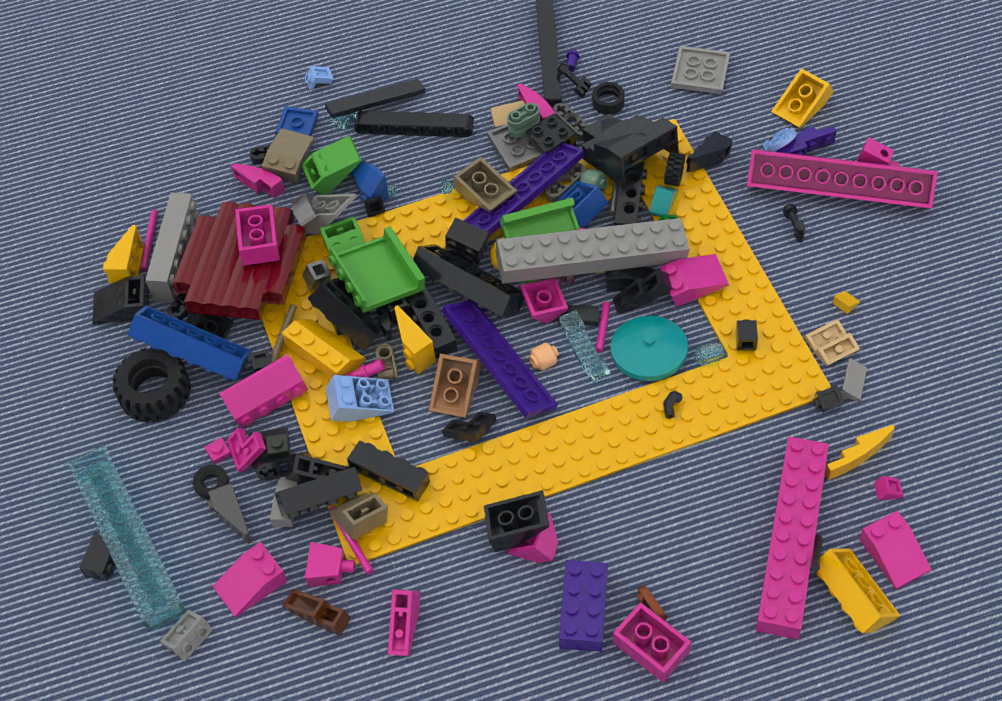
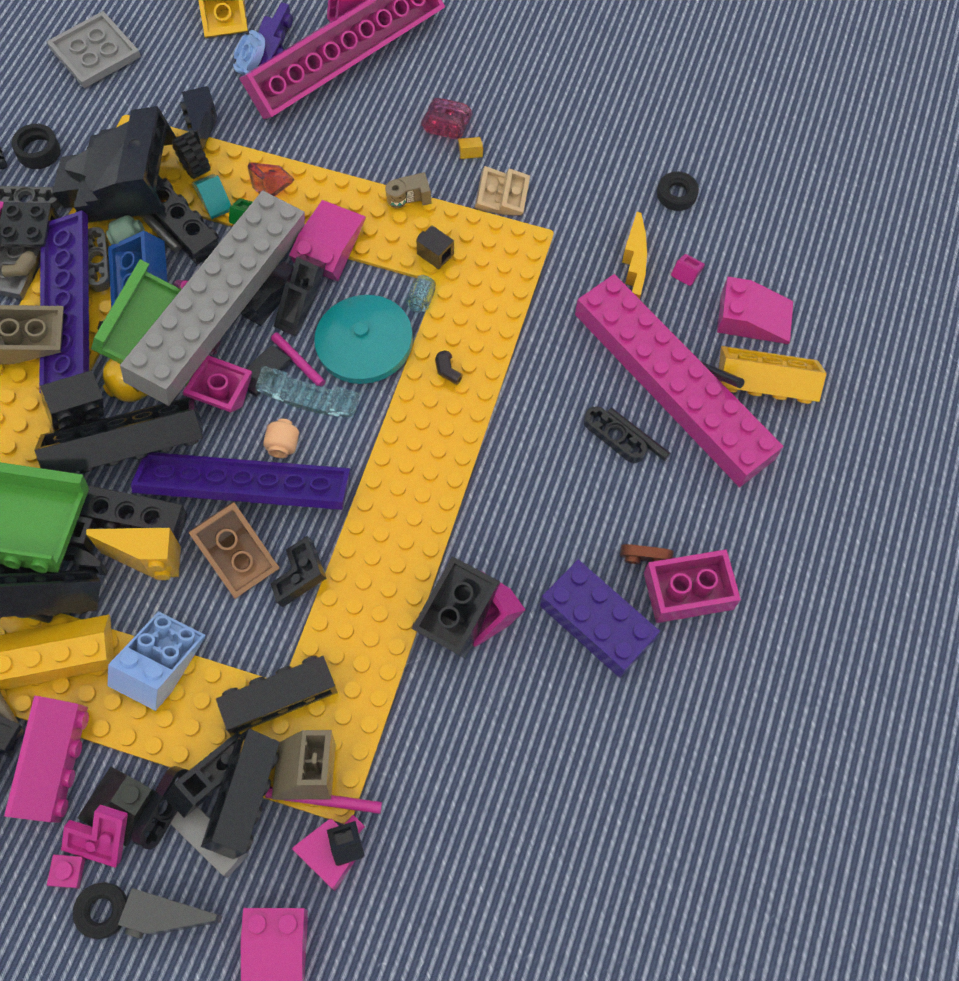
camera: 60 degrees left, 10 degrees up
reddish brown slope [282,589,351,636] -> none
dark pink pin [345,359,385,378] -> none
dark tan piece [376,344,399,380] -> none
dark pink slope [388,589,421,656] -> none
black hinge [783,204,805,242] -> none
black bracket [813,385,845,413] -> none
light grey slope [841,358,867,401] -> none
none -> dark tan arm [2,251,36,277]
none -> slope [247,162,294,196]
none -> black slope [327,821,365,866]
none -> dark tan leg [385,172,432,208]
none -> clear pink brick [421,98,473,139]
none -> black beam [584,406,647,463]
none -> black bar [608,408,671,461]
none -> black tyre [657,171,699,211]

